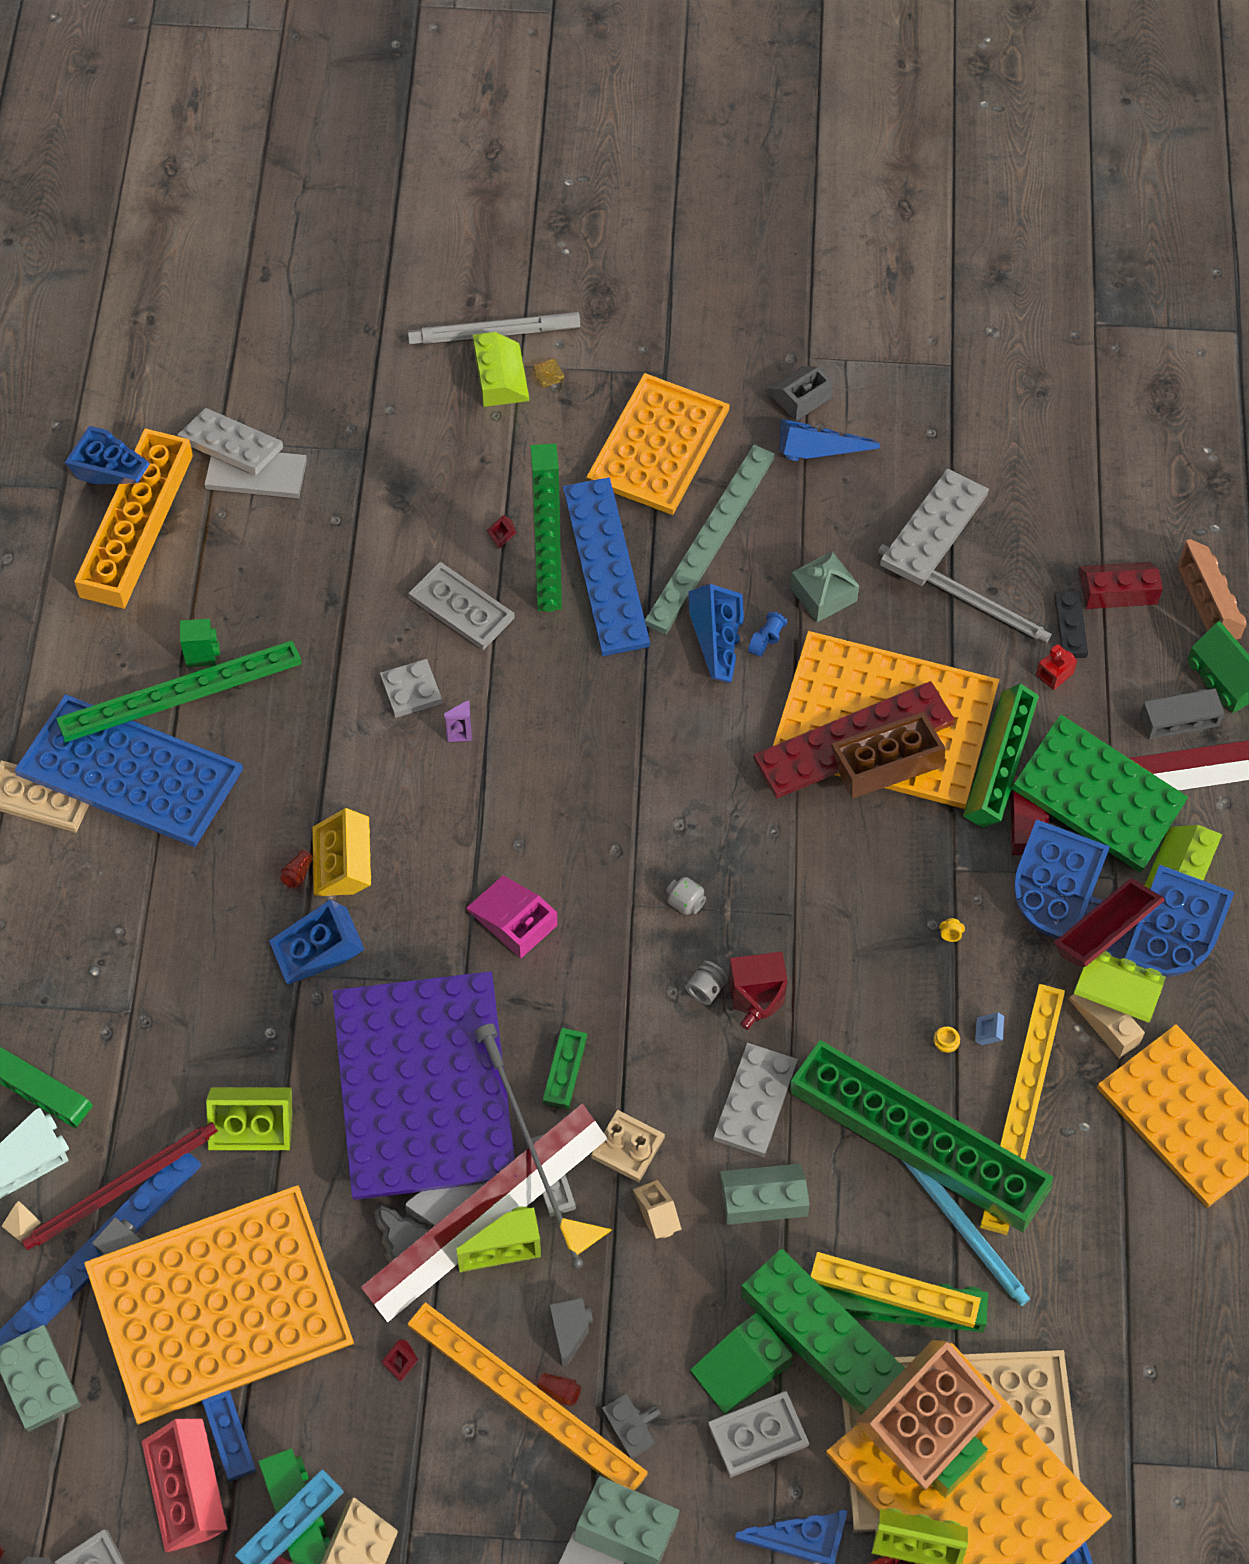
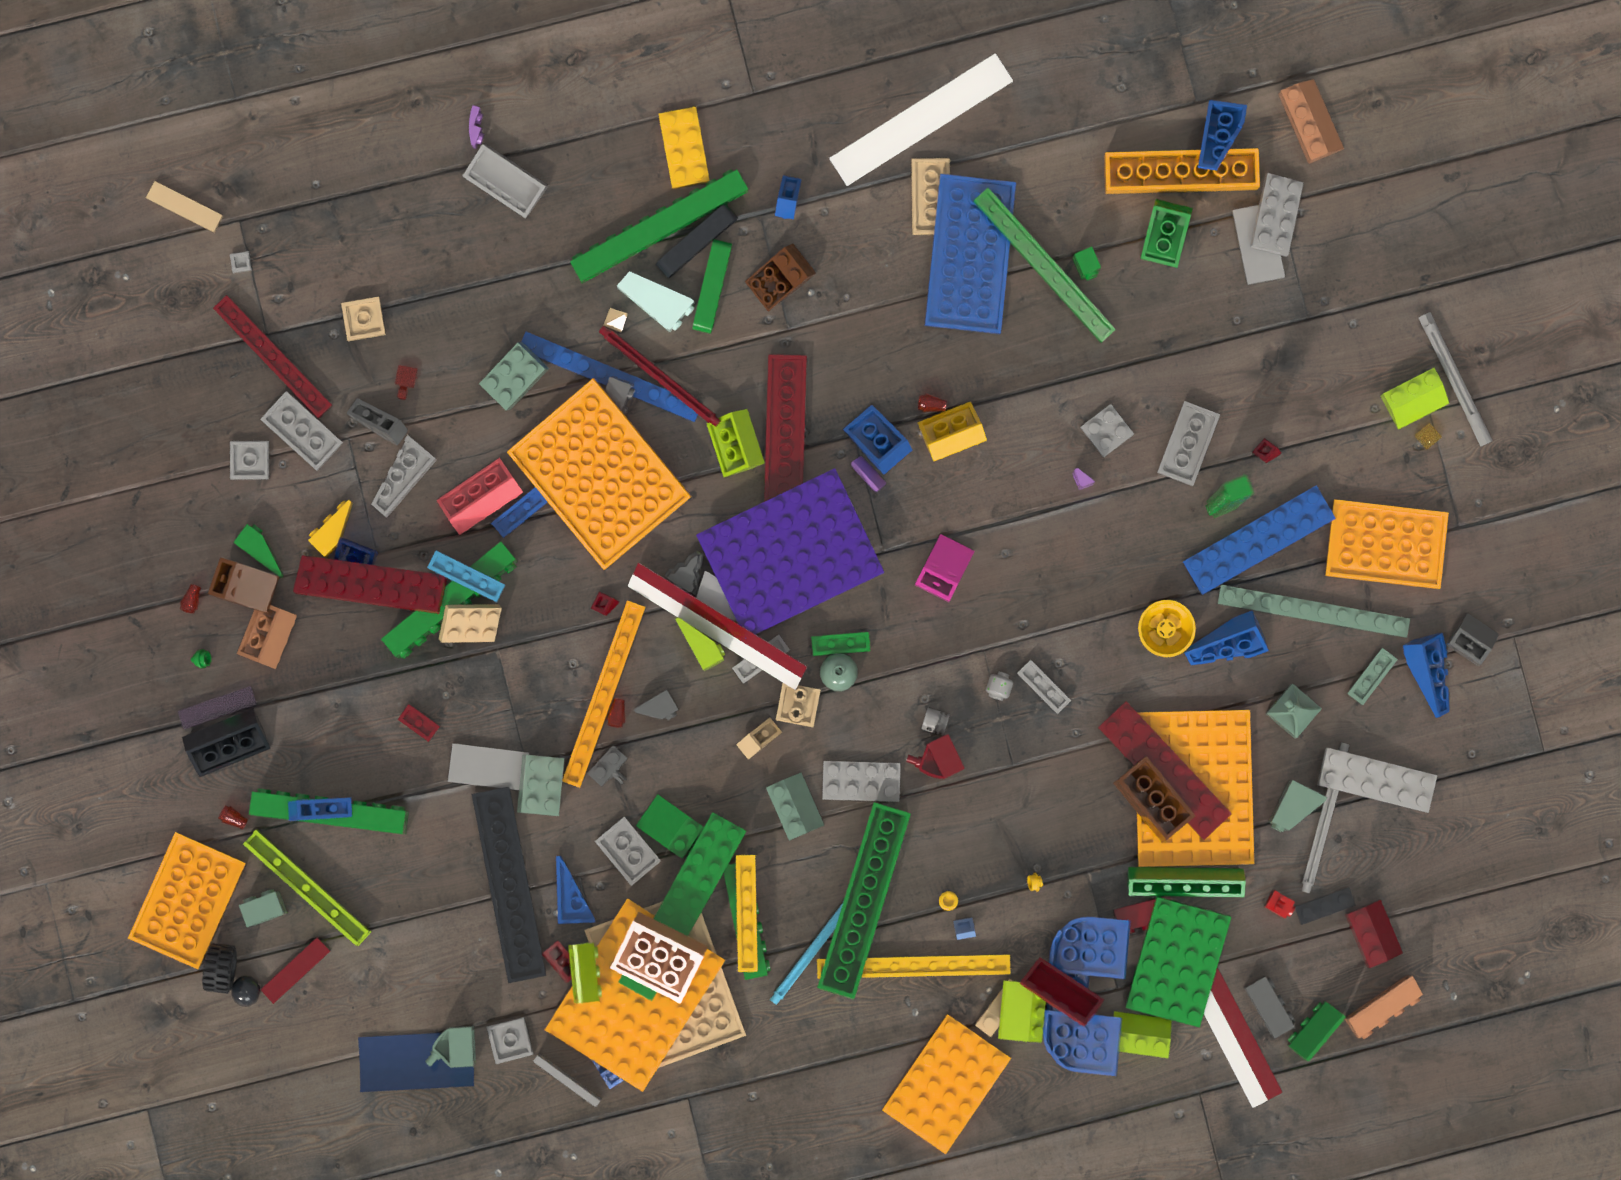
camera: 75 degrees right, 25 degrees up
dark grey piece [474,1024,612,1268] -> none
blue connector [748,611,788,657] -> none
none -> reddish brown slope [745,244,816,311]
none -> dark red plate [764,354,807,502]
none -> sand green cylinder [820,653,858,691]
none -> medium lavender slope [851,456,886,493]
none -> light grey plate [1017,660,1071,714]
none -> yellow piece [1138,600,1196,657]
none -> green slope [1141,199,1193,268]
none -> sand green slope [1268,780,1327,832]
none -> nougat slope [1279,79,1344,164]
none -> sand green plate [1347,648,1398,705]

